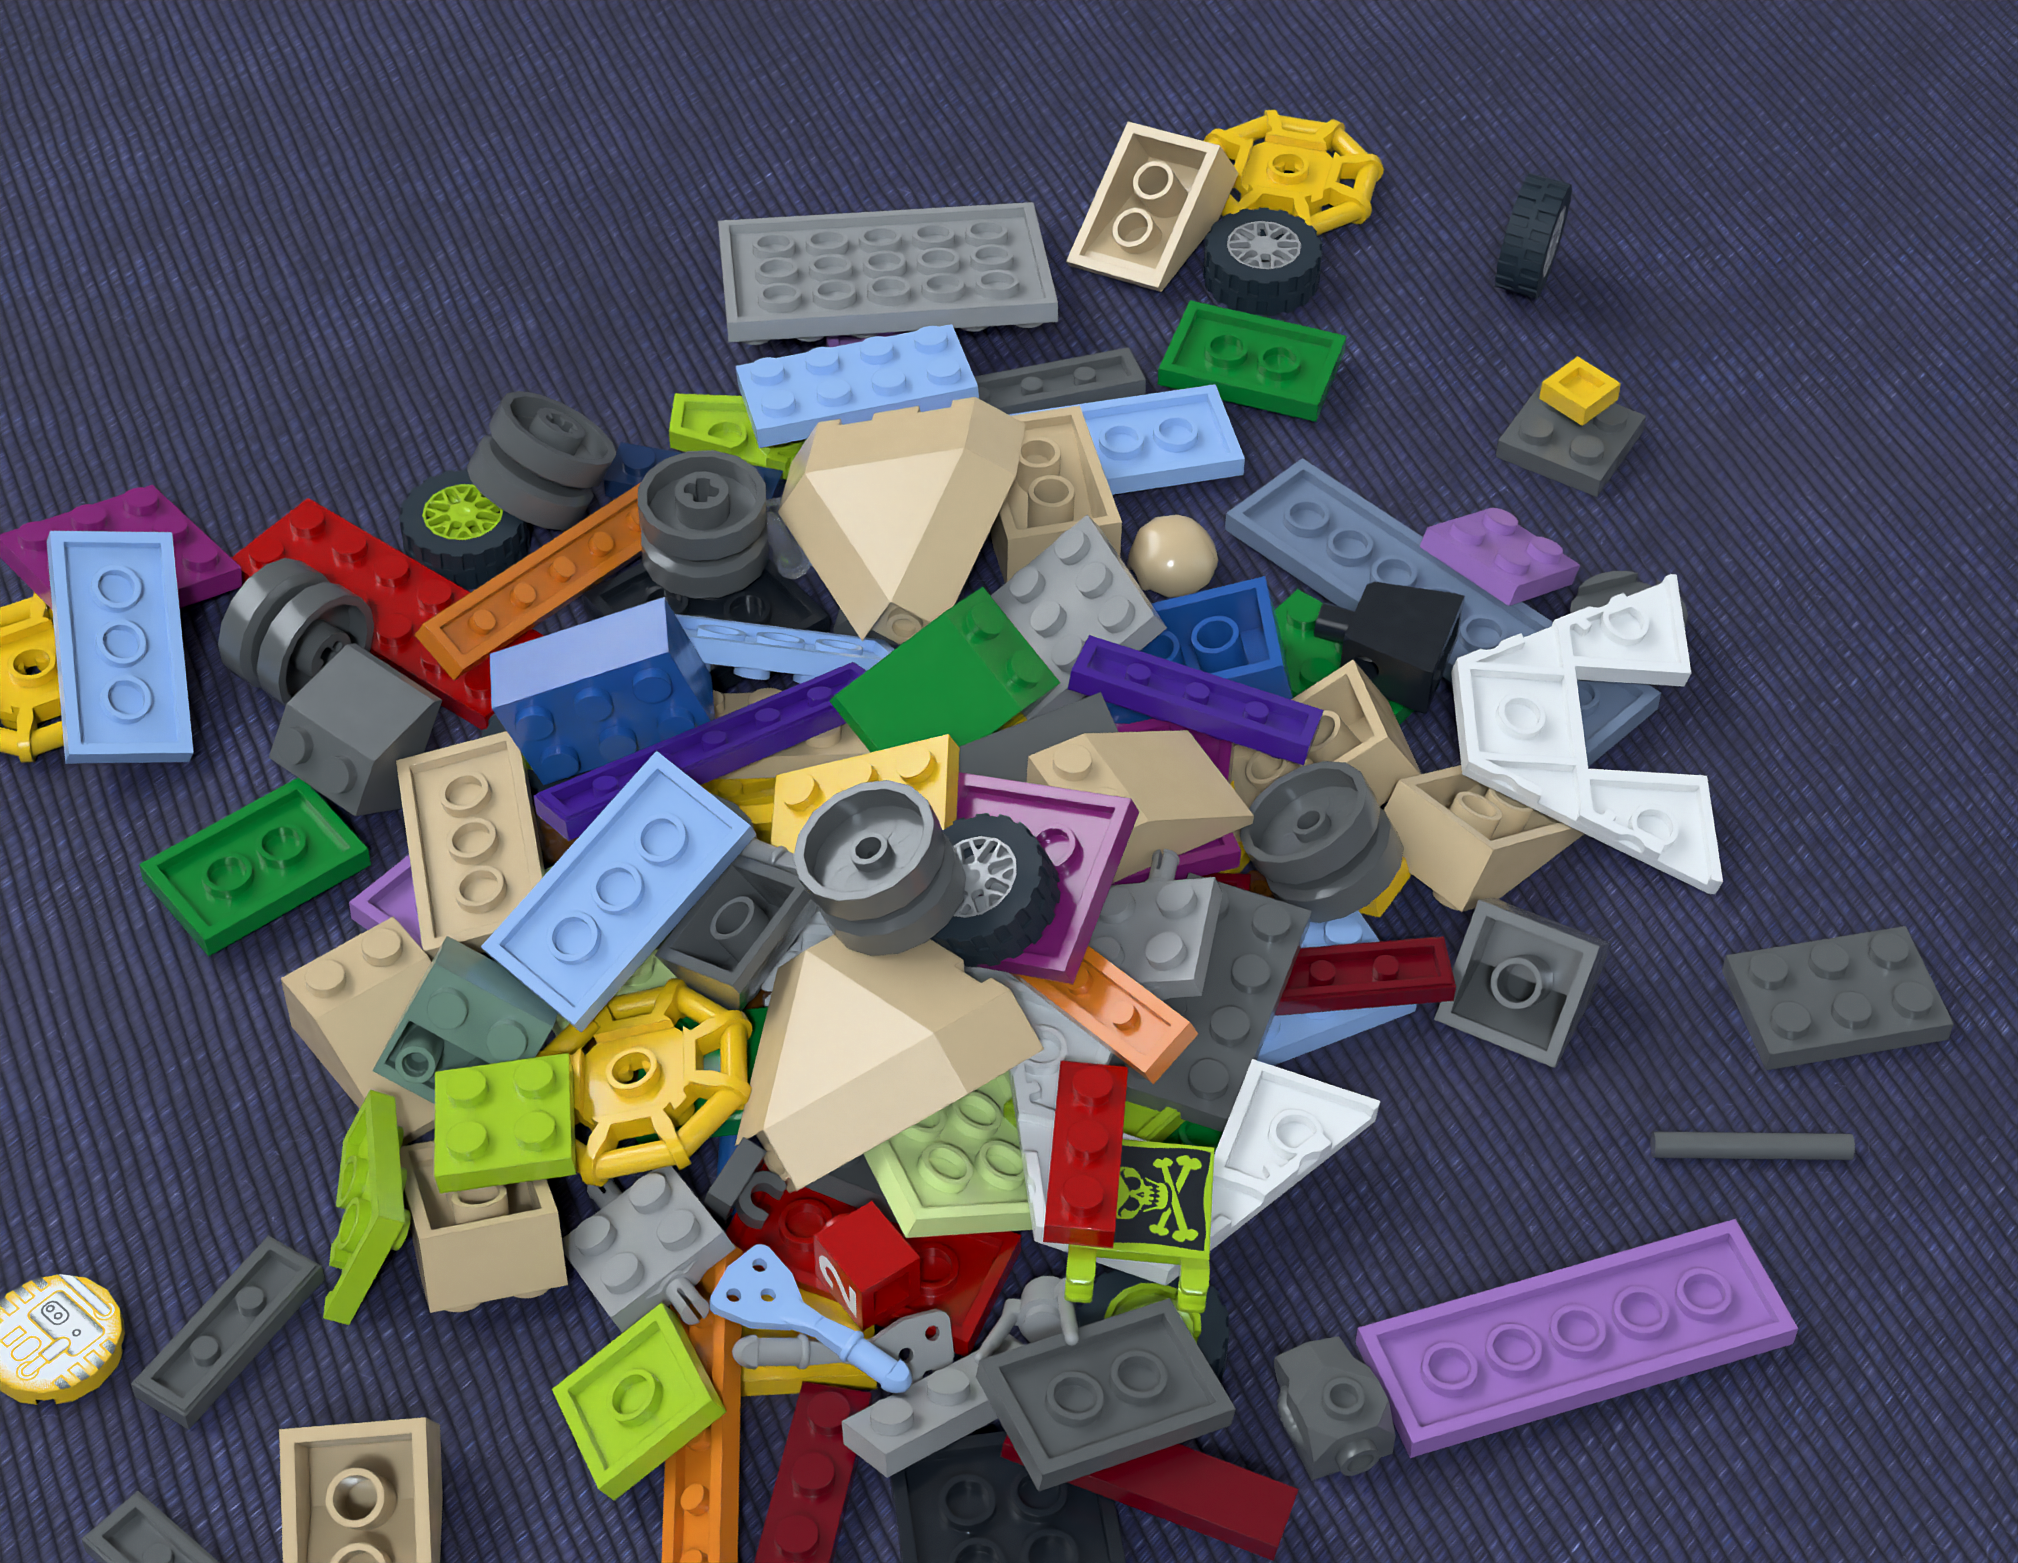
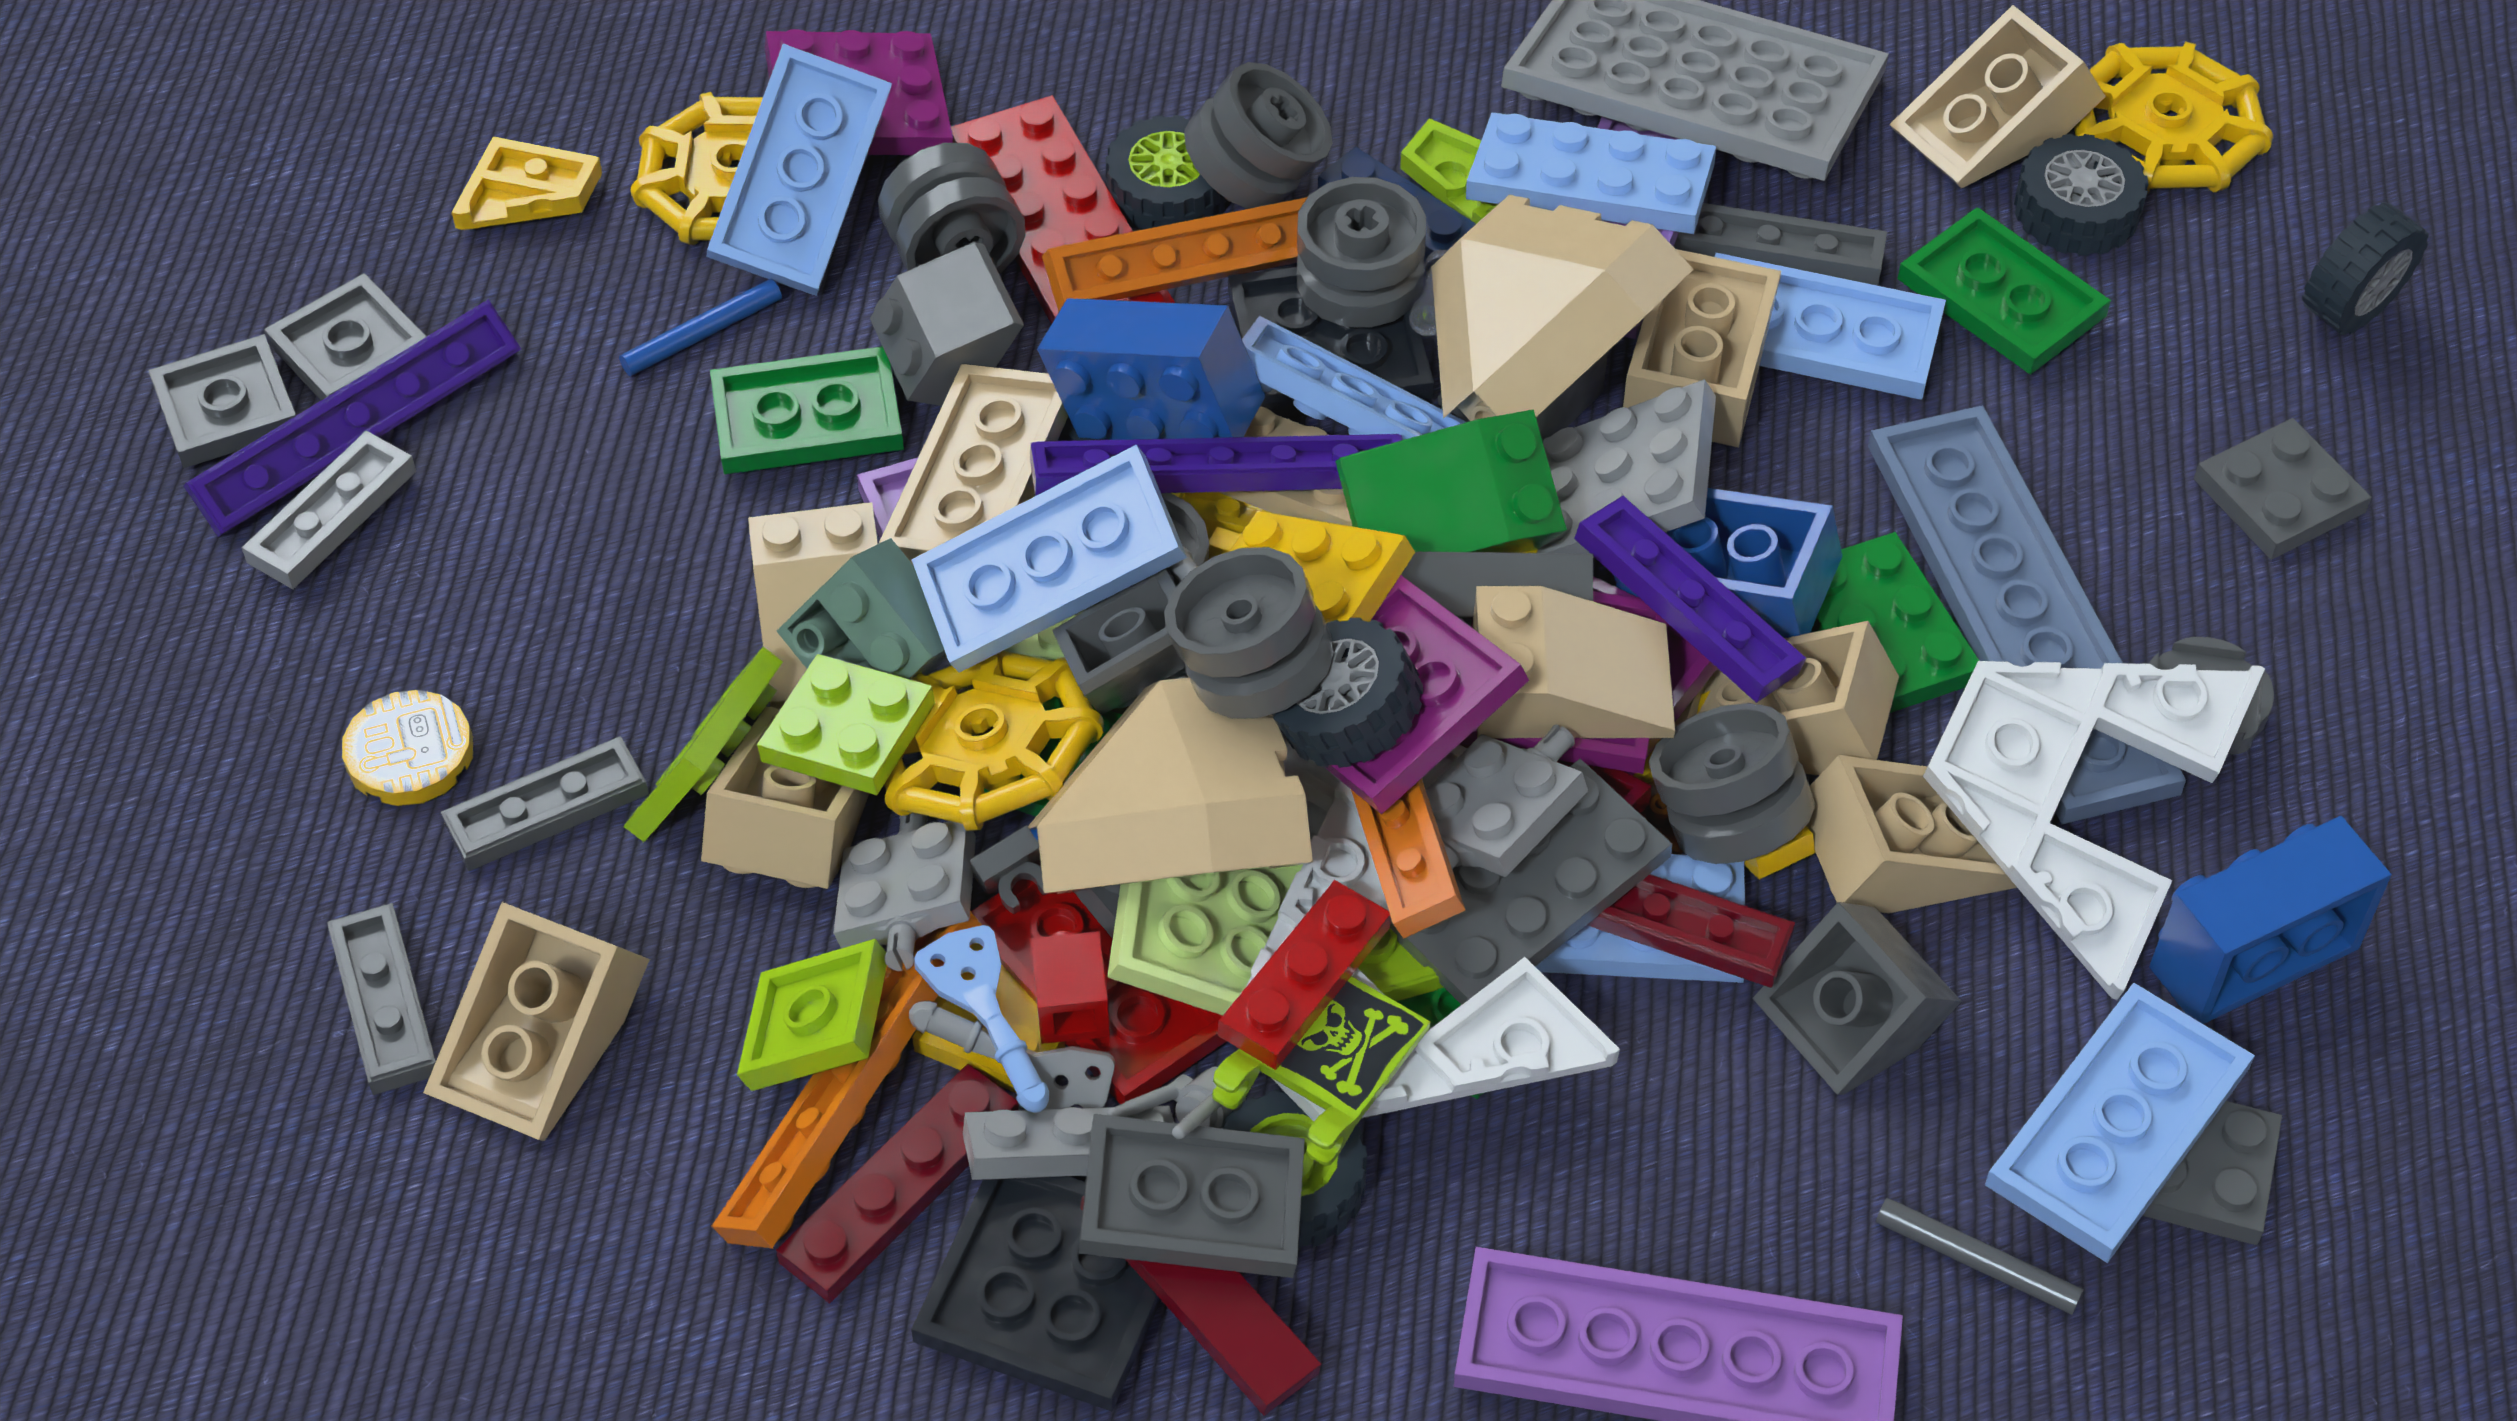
camera: 30 degrees right, 5 degrees up
tan hair [1127,515,1218,598] -> none
dark grey hand [1274,1336,1395,1481] -> none
black torso [1314,582,1465,714] -> none
medium lavender plate [1420,508,1580,606] -> none
yellow plate [1539,356,1621,426] -> none
none -> blue bar [619,279,782,377]
none -> light blue plate [1985,983,2255,1263]
none -> blue brick [2149,816,2392,1024]

